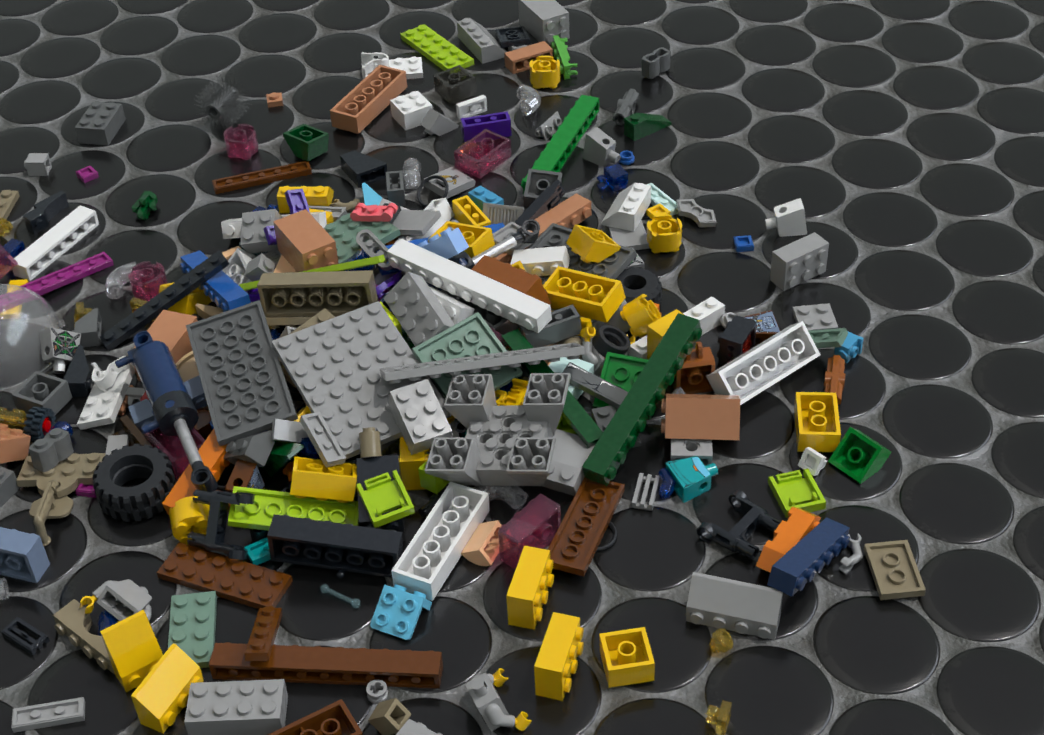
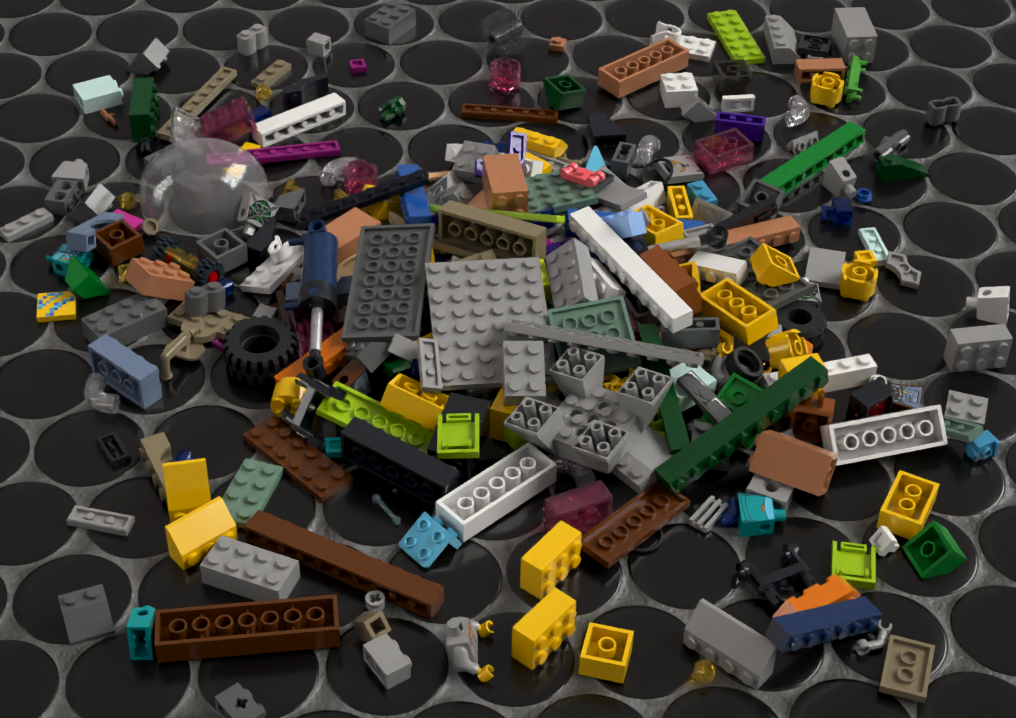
camera: 20 degrees right, 0 degrees up
light grey torso [80,579,152,621] -> none
reddish brown plate [245,606,282,661] -> none
light grey plate [356,229,393,271] -> none
dark tan brick [359,427,382,458] -> none
light nougat brick [461,520,509,566] -> none
white slope [602,183,651,232] -> none
blue tile [733,235,754,252] -> none
dark orange piece [824,355,845,405] -> none

